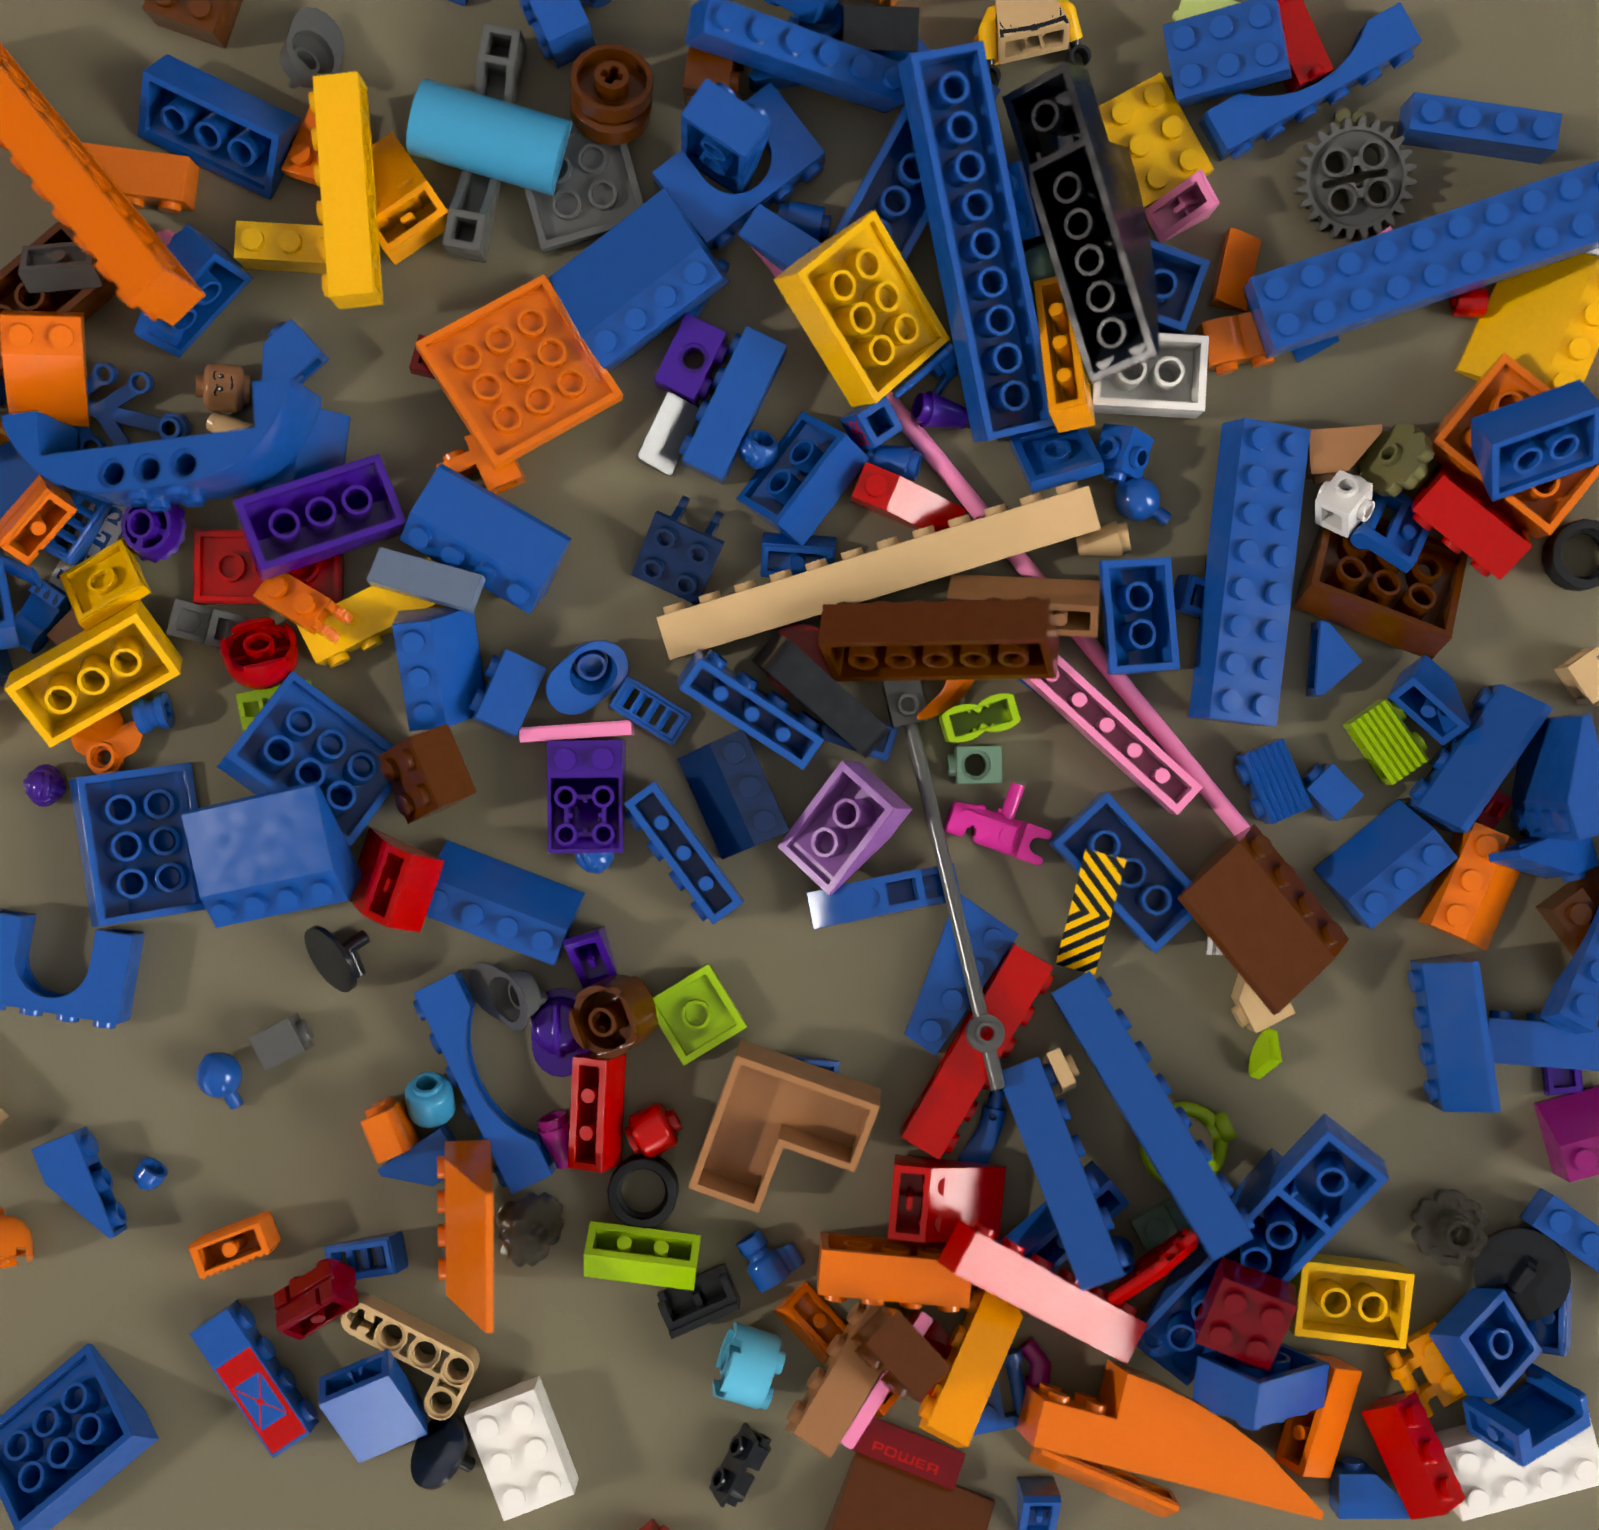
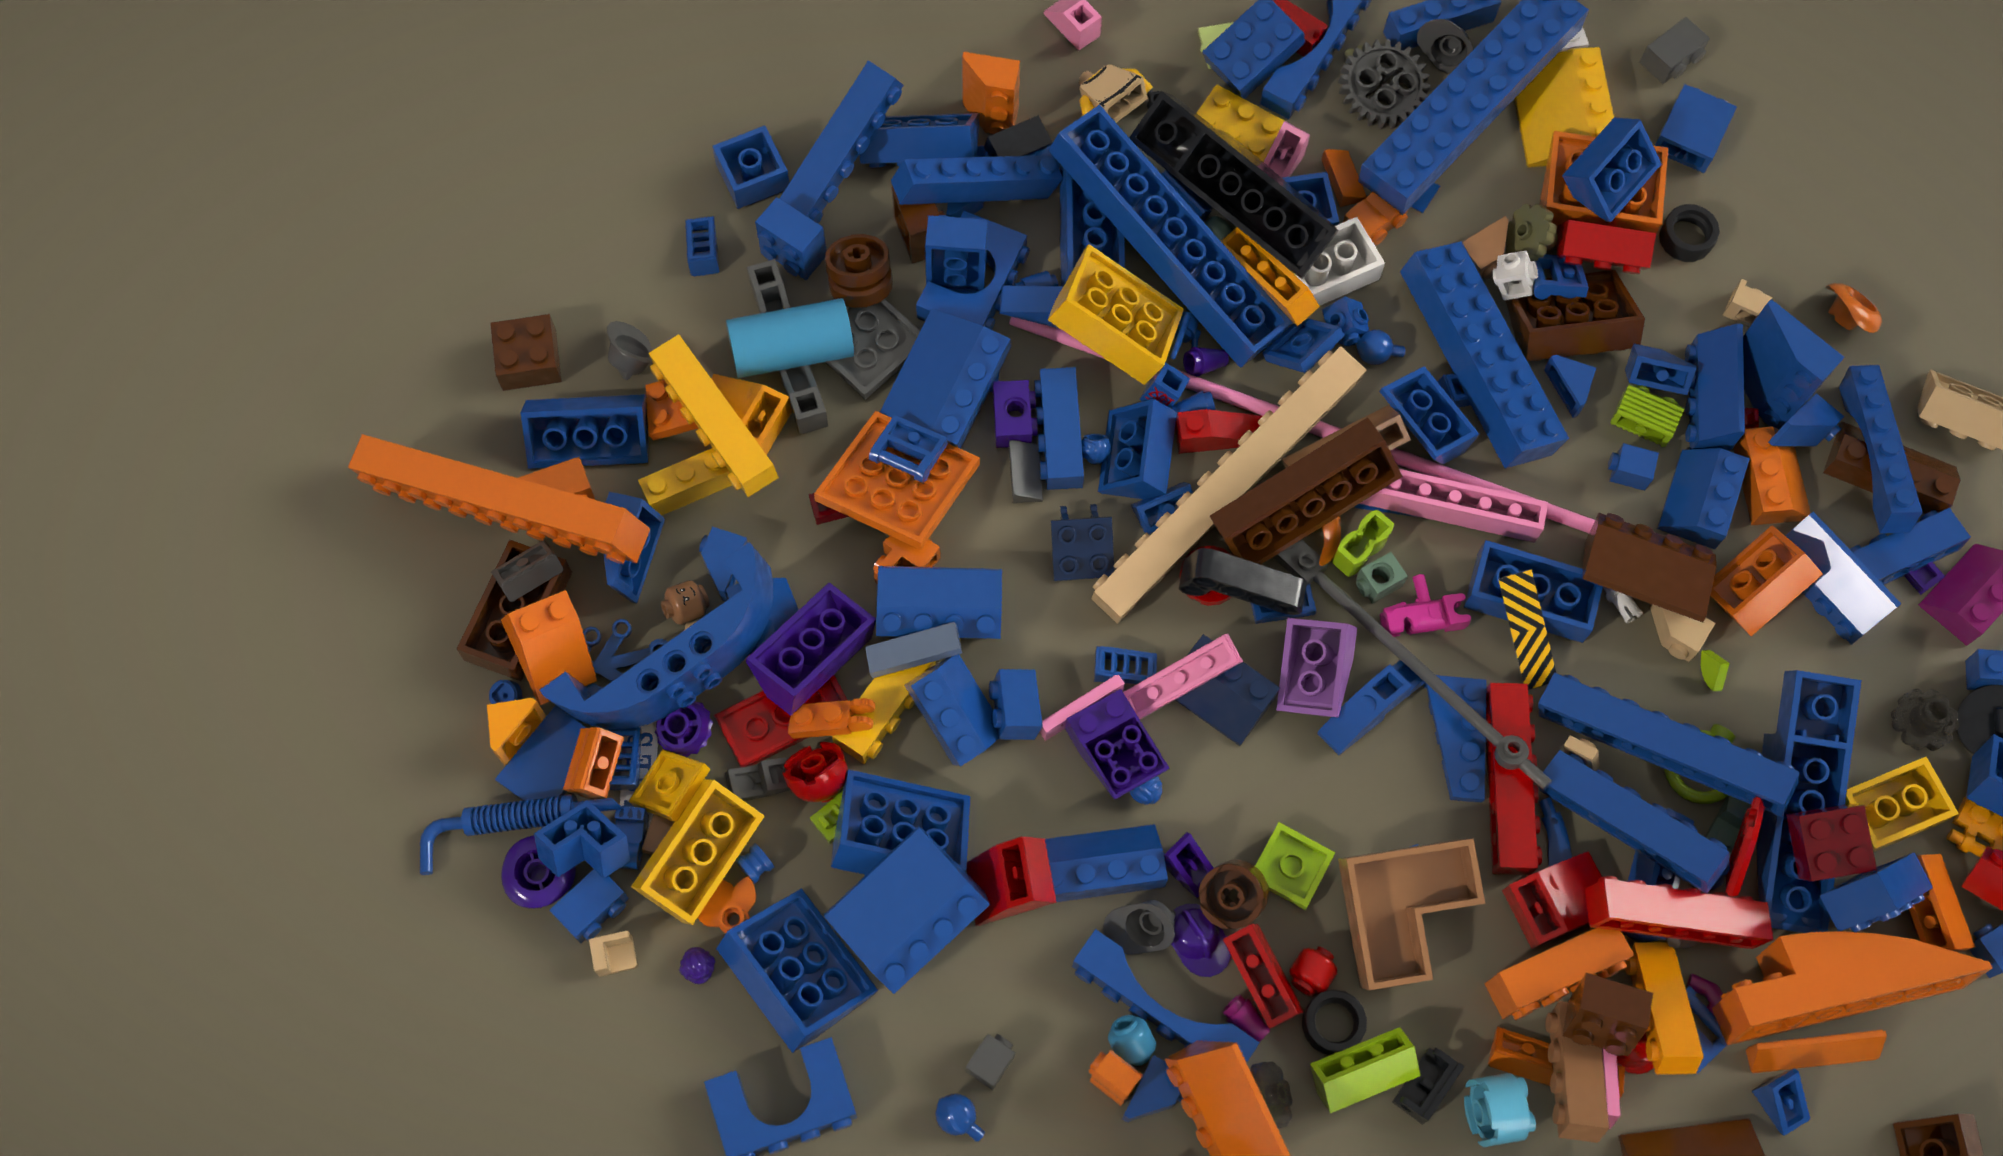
camera: 30 degrees left, 20 degrees down
black shield [304,925,370,992] -> none
reddish brown brick [379,723,477,824] -> none
blue piece [546,640,629,715] -> none
blue brick [624,781,744,925] -> none
blue brick [677,649,825,770] -> none
blue piece [736,1229,805,1293] -> none
dark red tile [851,1417,966,1490] -> none
tan cone [1076,520,1131,557] -> none
blue brick [1235,738,1313,824] -> none
red hose [1449,288,1489,318] -> none
none -> blue plate [869,415,948,483]
none -> bright pink tile [1123,634,1243,720]
none -> dark grey piece [1417,19,1474,74]
none -> orange slope [1711,525,1823,636]

